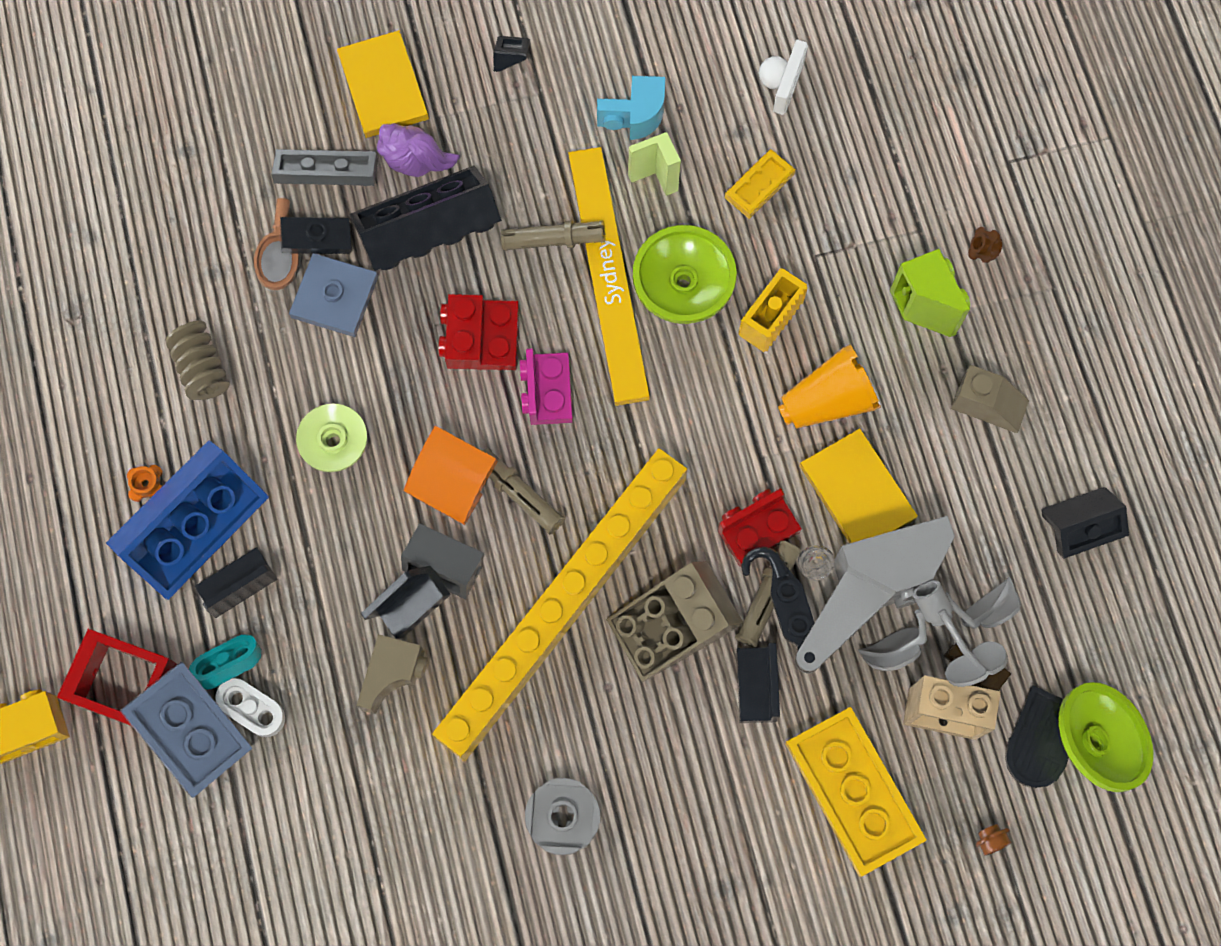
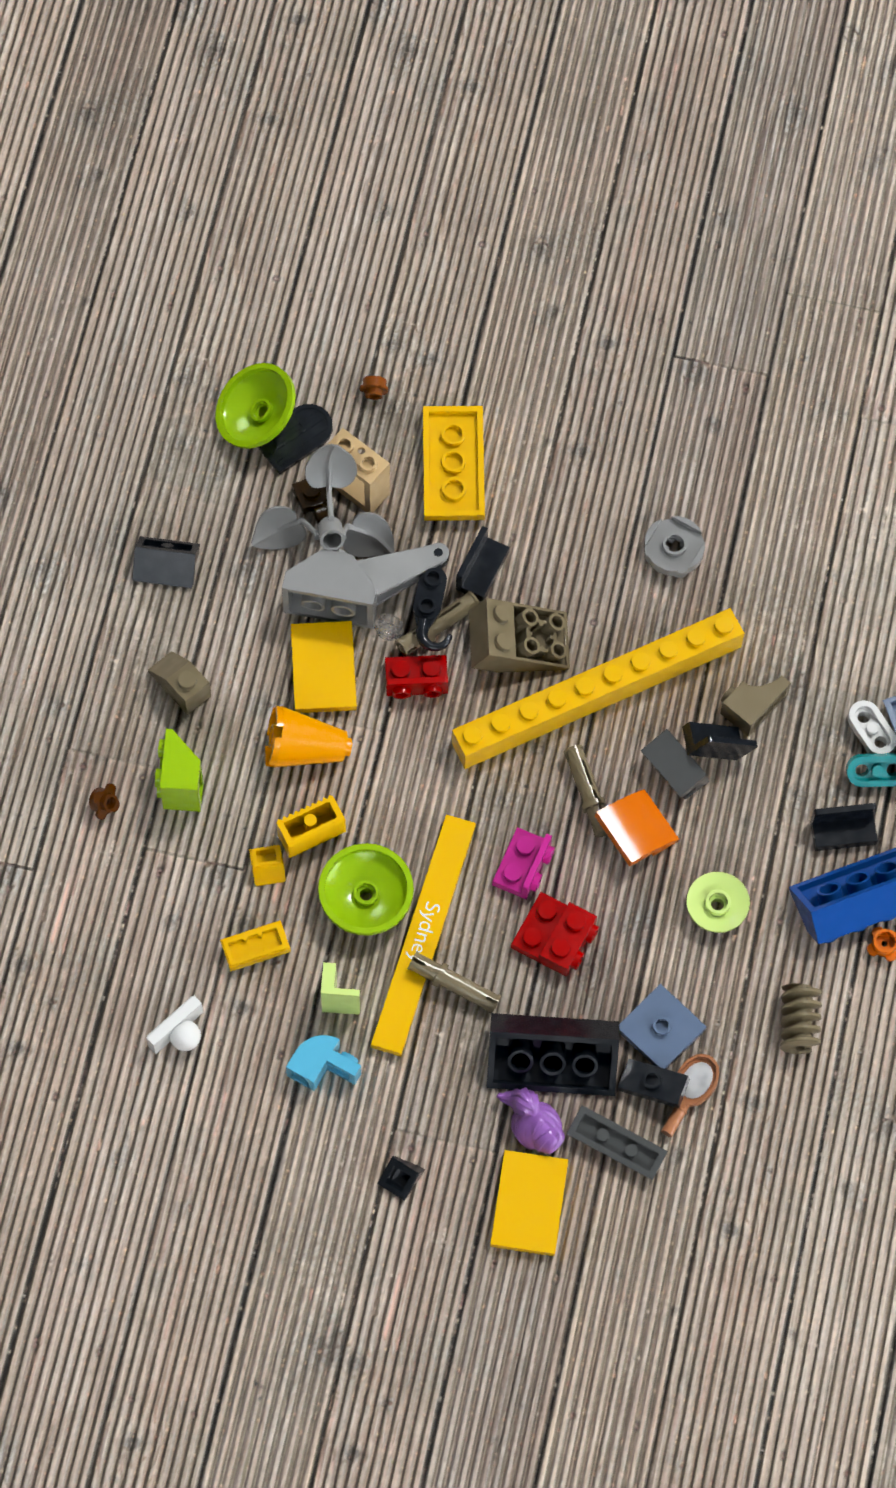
camera: 155 degrees left, 5 degrees down
none -> yellow slope [249,845,286,886]

